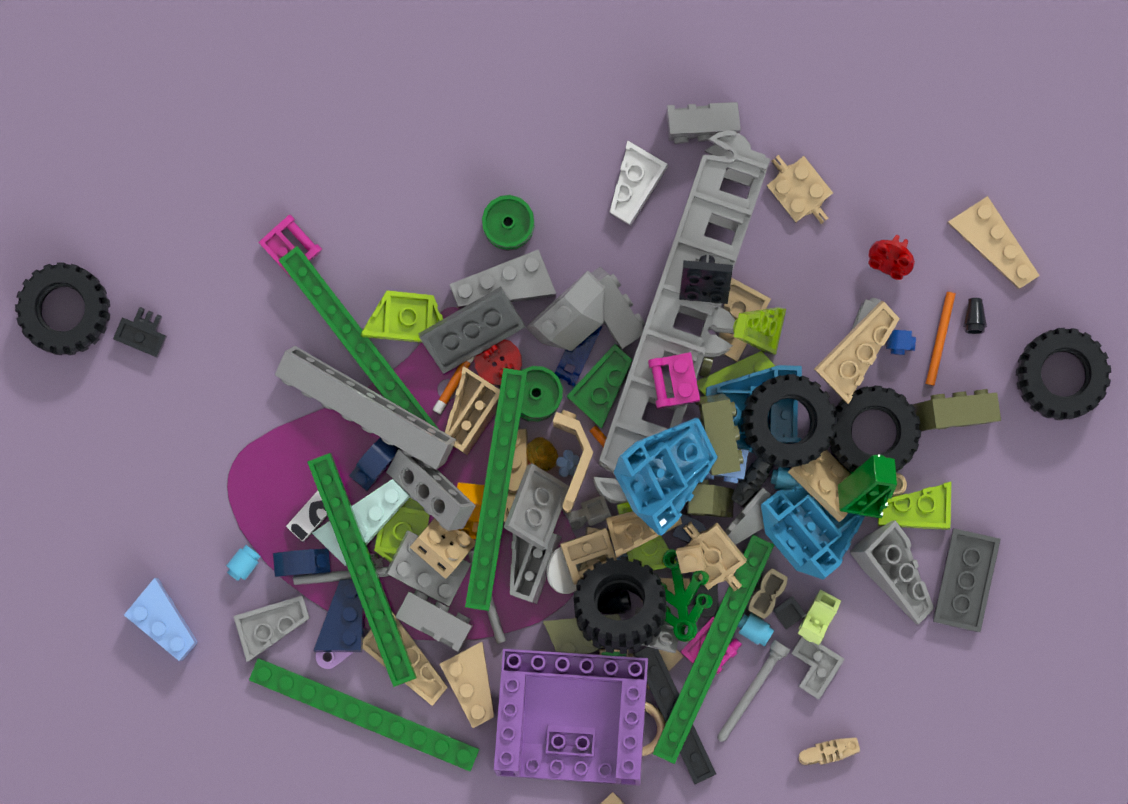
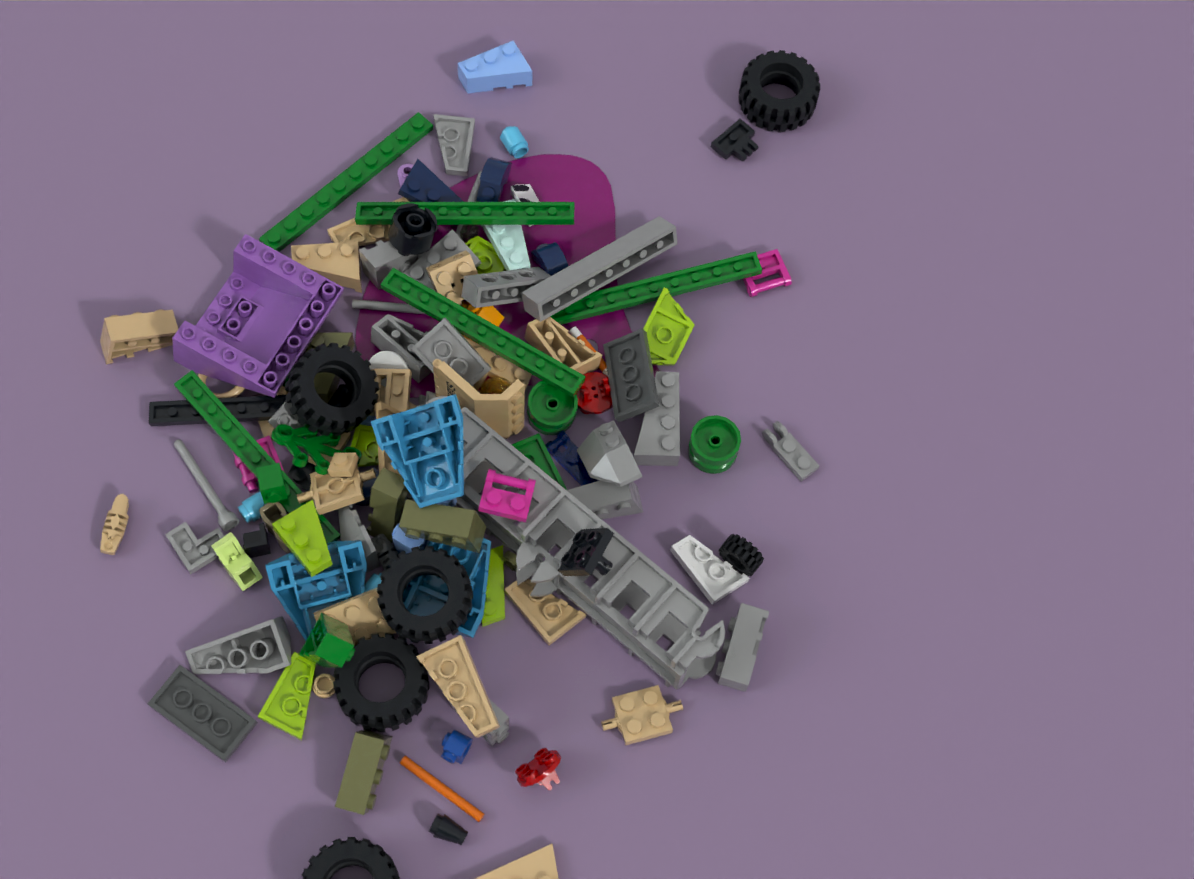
camera: 105 degrees right, 20 degrees down
lime wing [733,307,786,355] -> none
none -> green brick [256,463,288,504]
none -> lime wing [272,500,333,577]
none -> black brick [388,203,437,256]
none -> black tyre [718,534,764,577]
none -> light grey hinge [762,421,819,482]

